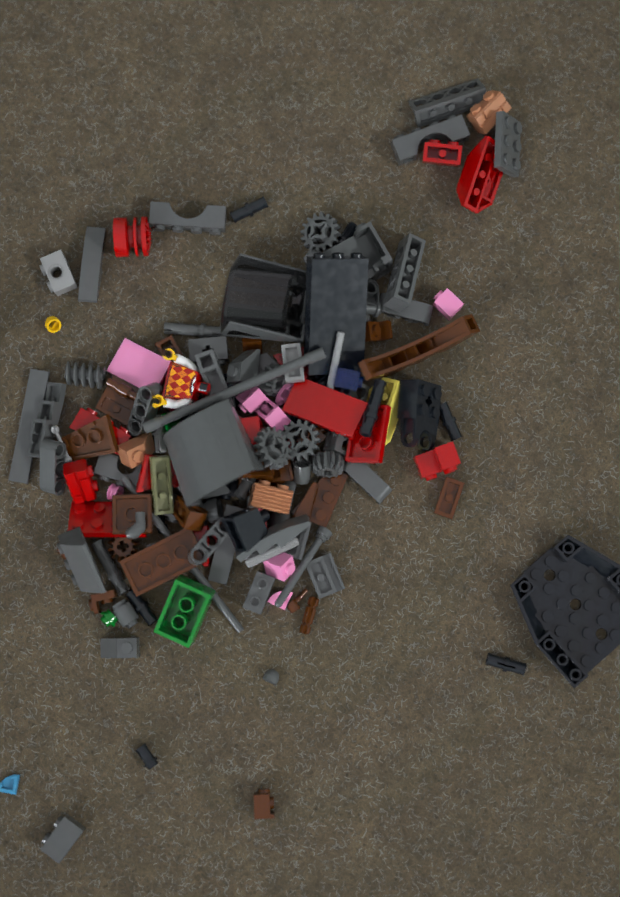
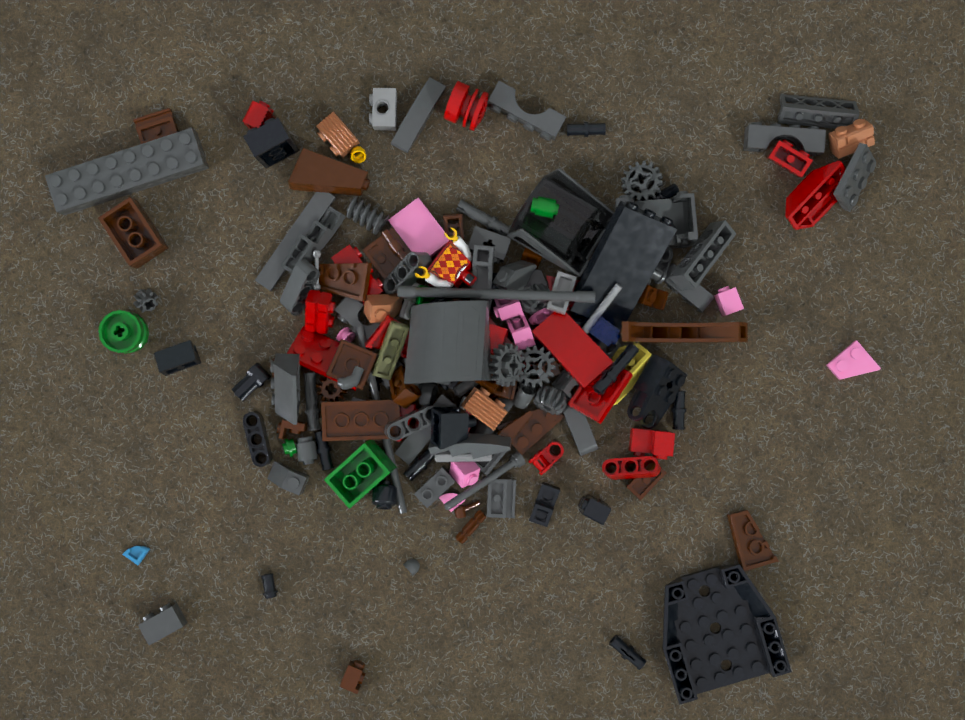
camera: 25 degrees right, 5 degrees up
none -> black piece [232,363,272,401]
none -> black beam [243,412,272,467]
none -> reddish brown slope [288,148,370,196]
none -> nougat brick [316,111,360,158]
none -> black head [372,481,397,510]
none -> black pin [404,449,435,481]
none -> red piece [528,441,564,475]
none -> black slope [529,482,560,527]
none -> green brick [530,196,559,218]
none -> black brick [578,494,611,525]
none -> red beam [602,456,661,480]
none -> reddish brown wing [727,509,779,571]
none -> bright pink wing [826,340,881,380]

